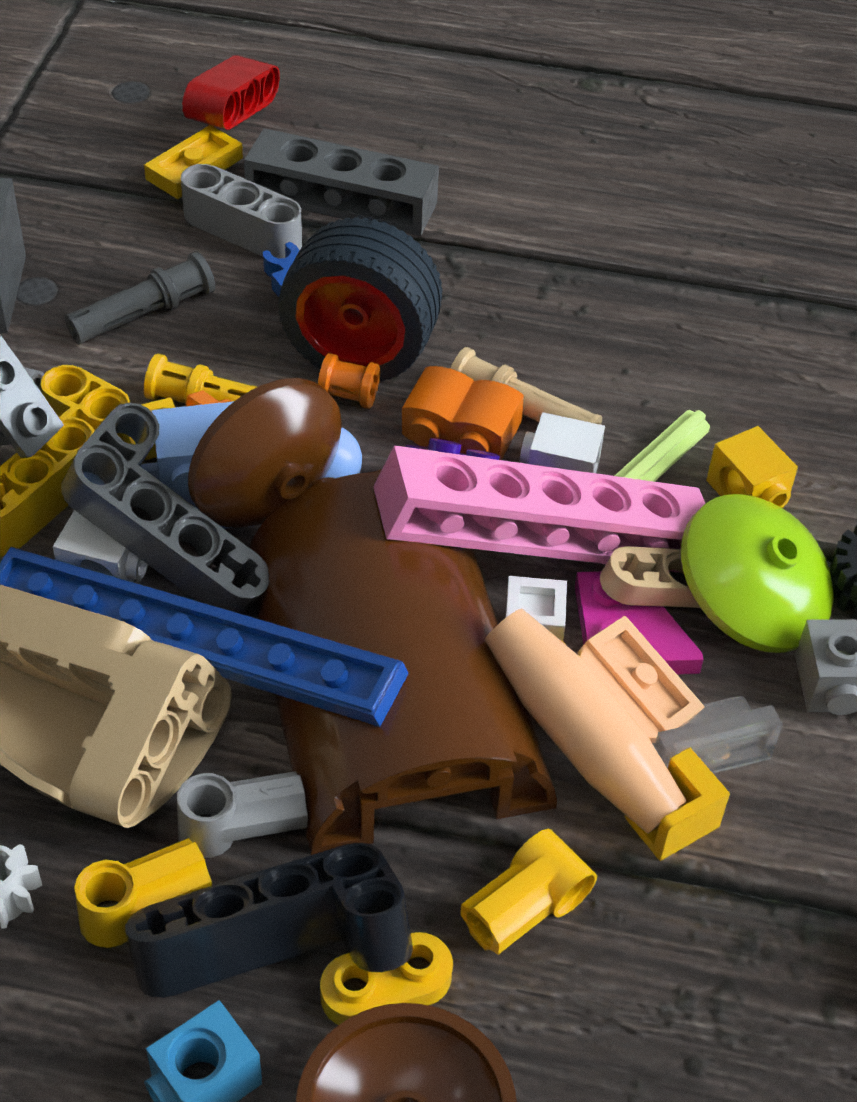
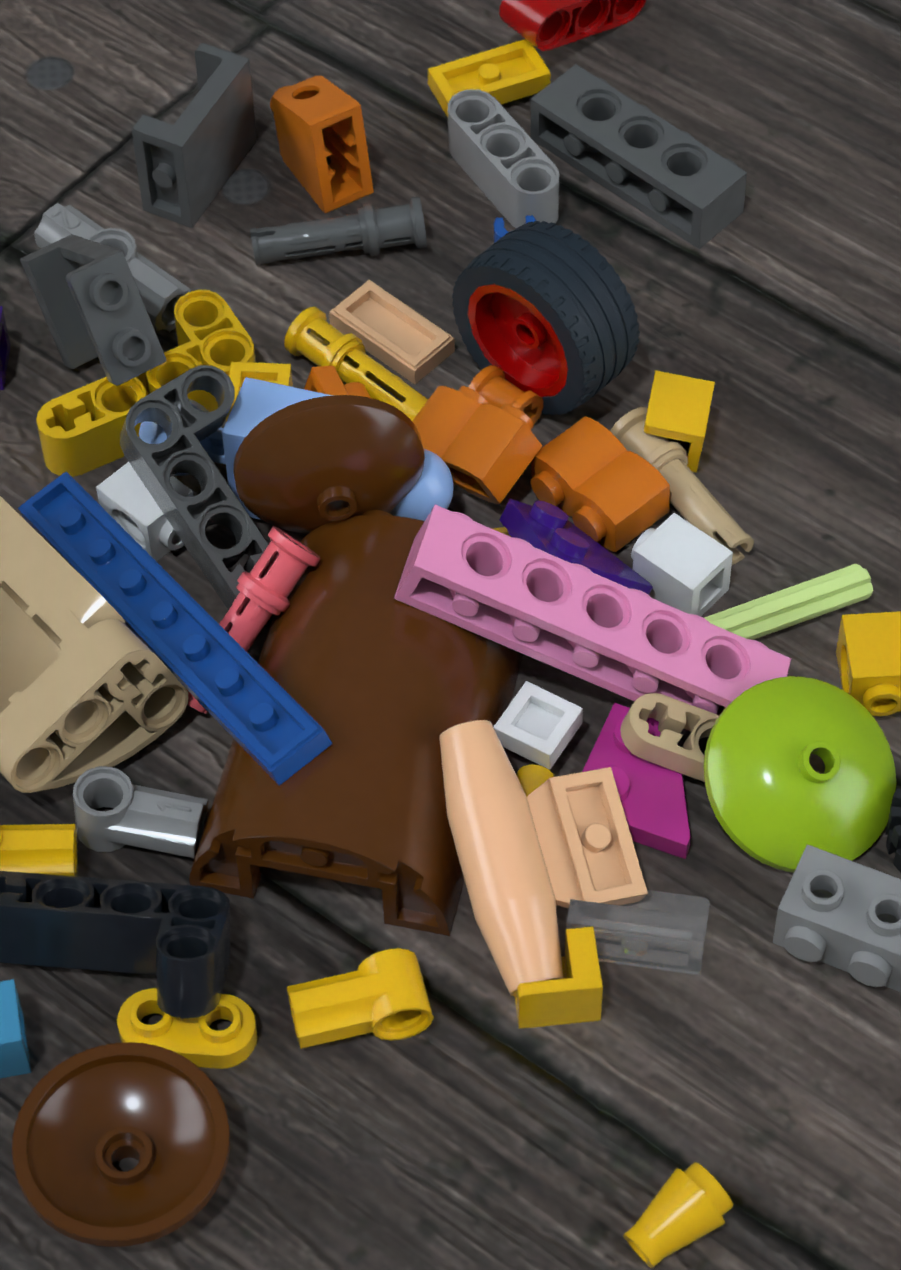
camera: 30 degrees right, 5 degrees up
none -> coral pin [187,526,321,714]
none -> orange torso [270,76,374,213]
none -> light nougat tile [329,280,455,385]
none -> orange brick [412,386,542,504]
none -> yellow panel [644,370,715,473]

